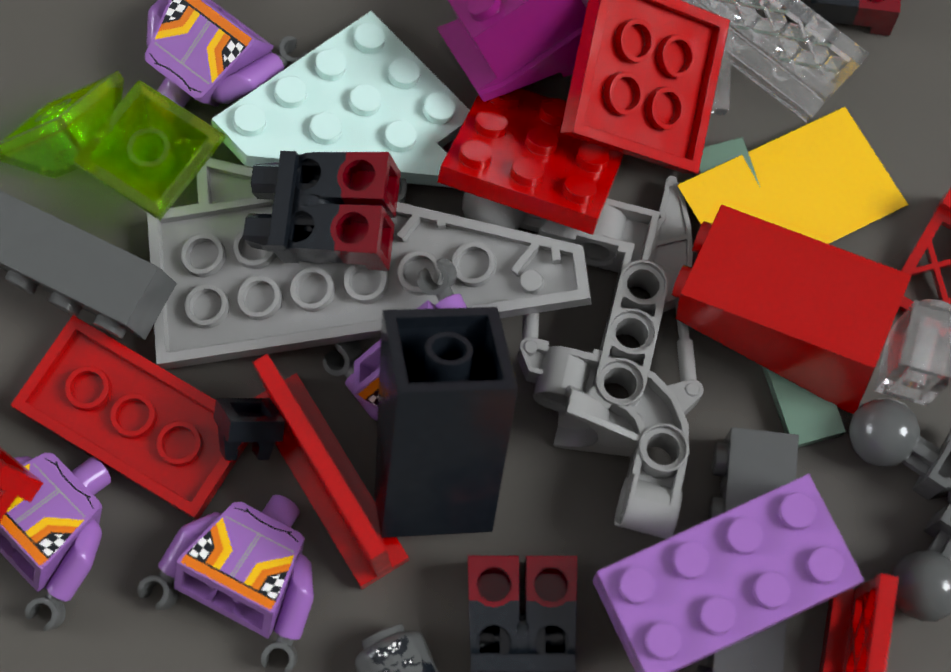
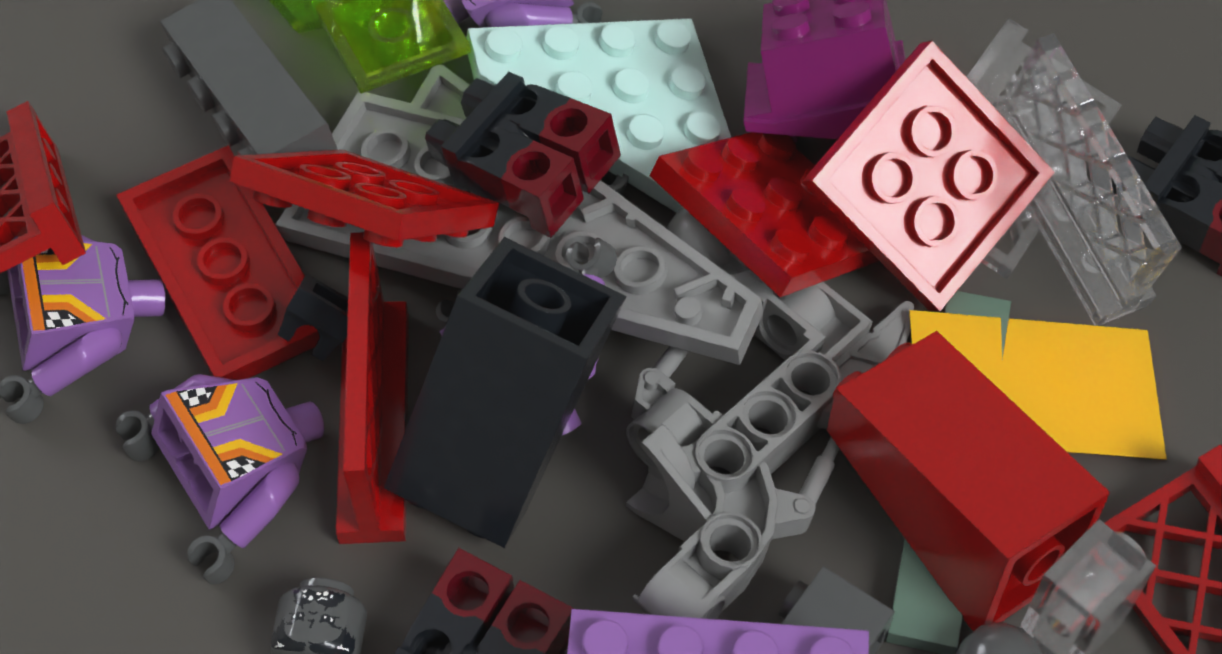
camera: 30 degrees right, 15 degrees down
none -> red plate [229,149,499,247]

